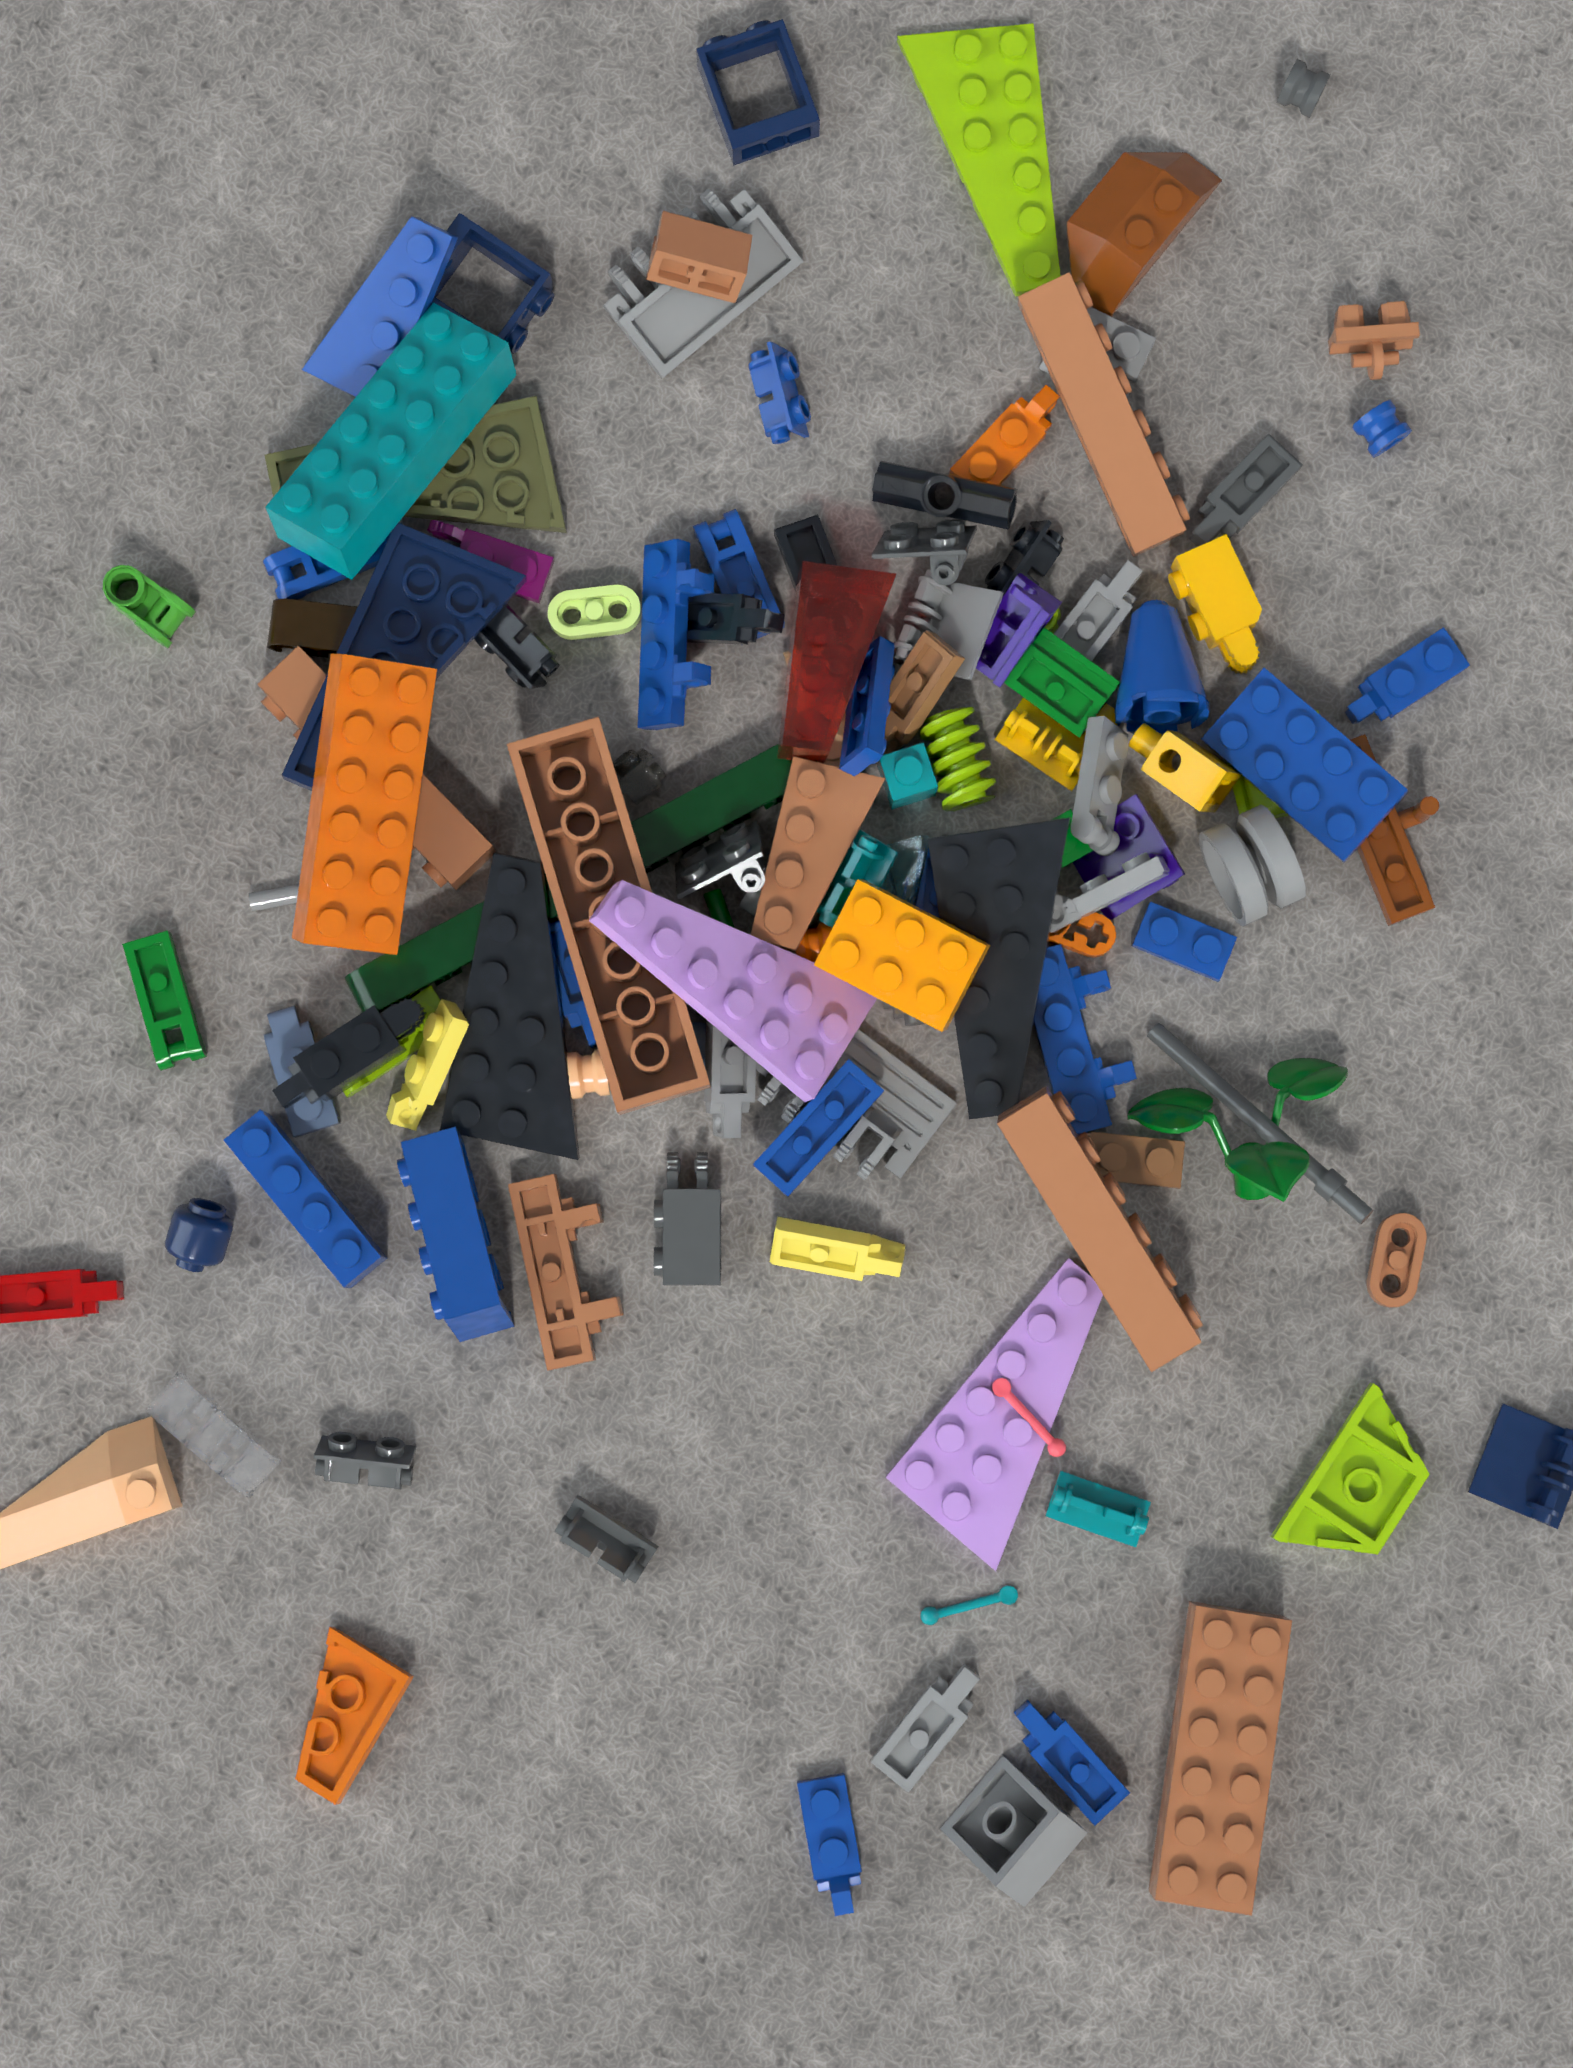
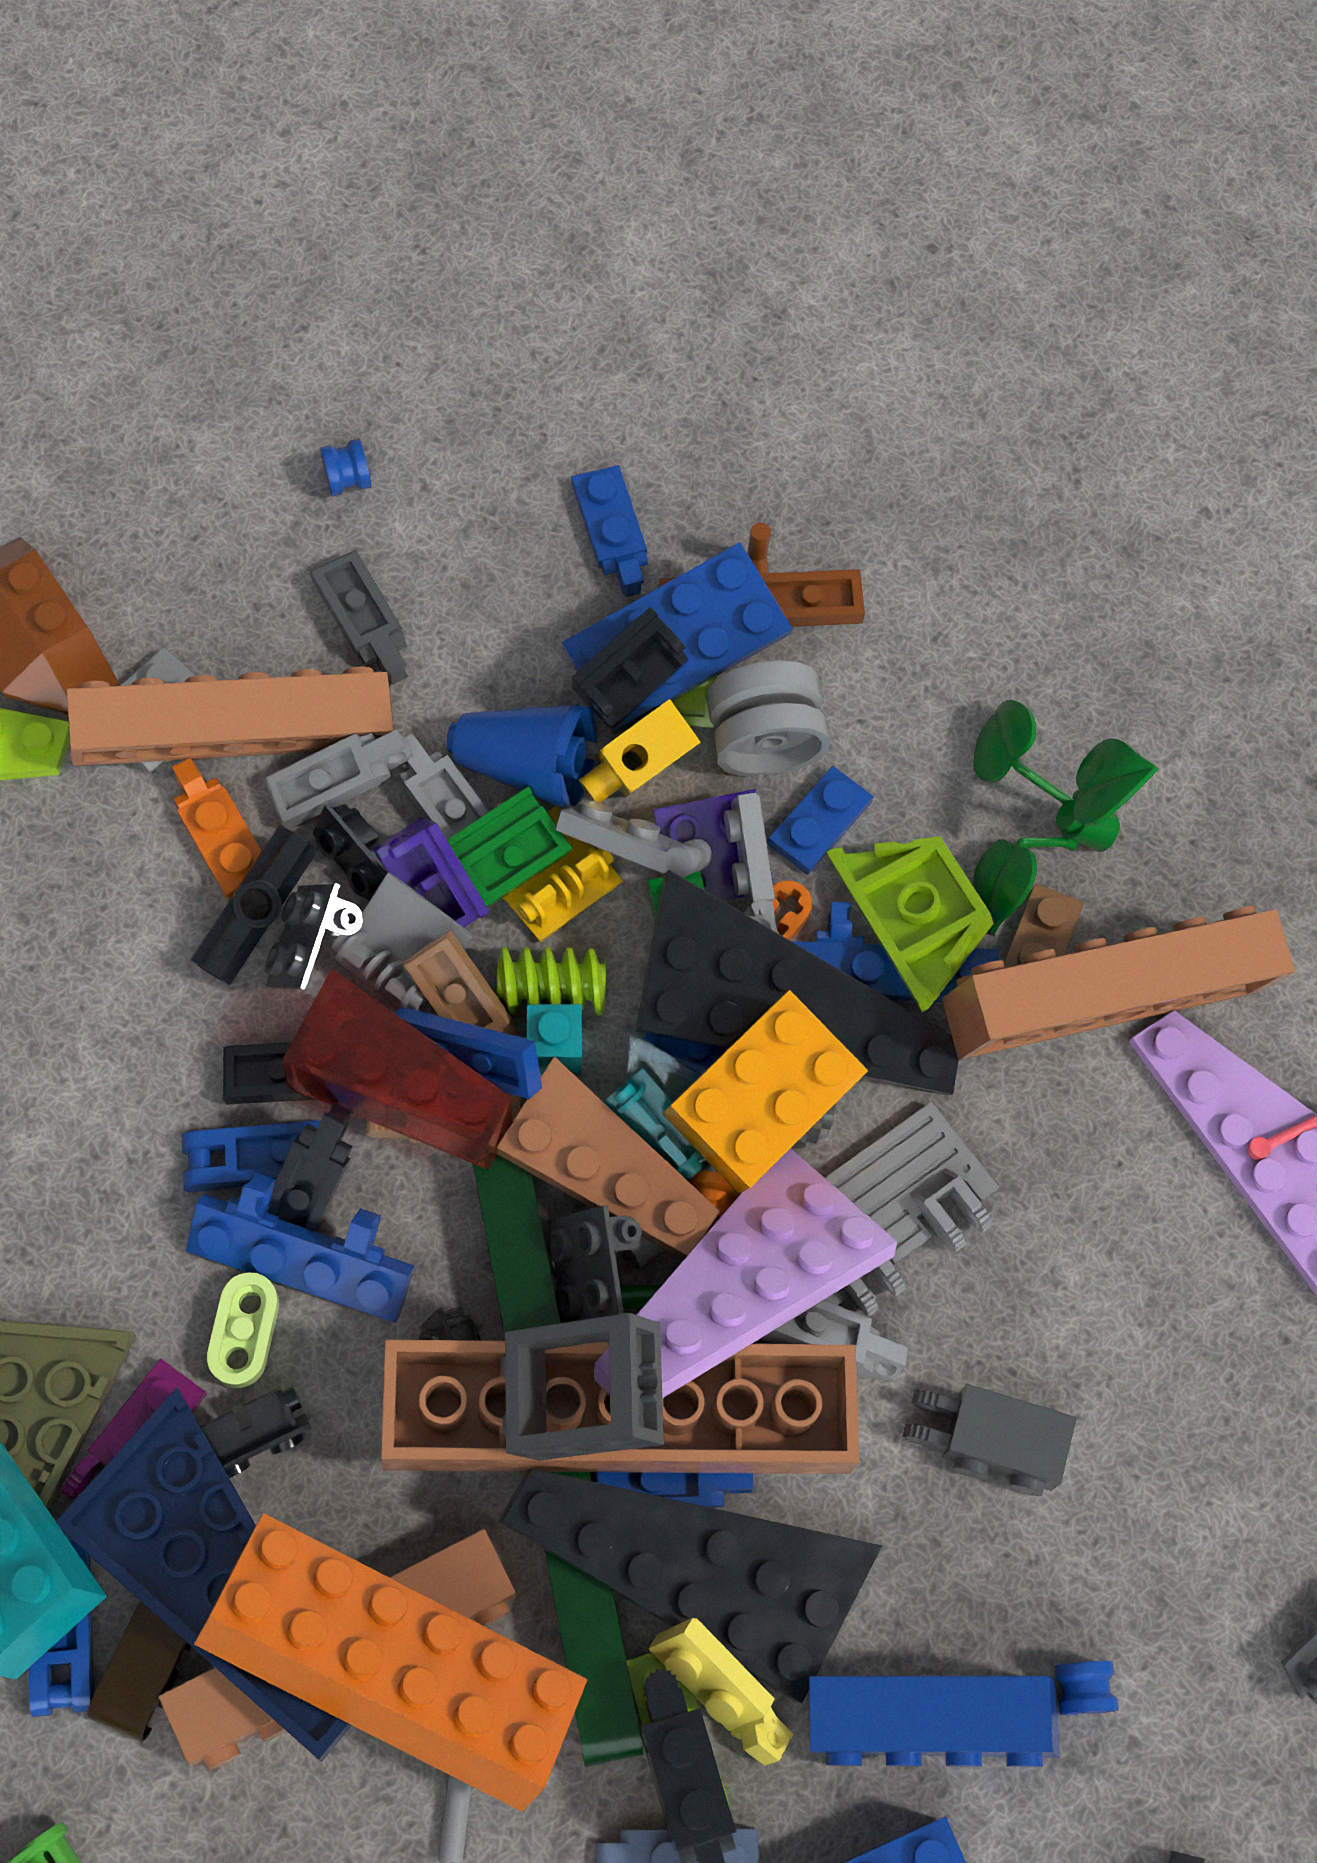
camera: 80 degrees left, 15 degrees down
nougat hinge [508,1174,624,1371] -> none
light nougat wheel [567,1049,610,1099] -> none
blue hinge [748,341,811,444] -> none
blue plate [753,1059,884,1197] -> none
light yellow hinge [769,1217,905,1281] -> none
dark grey bar [1147,1023,1373,1224] -> none
yellow hinge [1168,534,1262,675] -> none
nougat hips [1328,301,1420,380] -> none
nougat plate [1366,1213,1427,1308] -> none
none -> light grey hinge [264,730,414,829]
none -> dark grey window [502,1313,664,1461]
none -> black hinge [572,607,689,730]
none -> lime wing [826,836,994,1012]
none -> blue wheel [1054,1661,1119,1716]

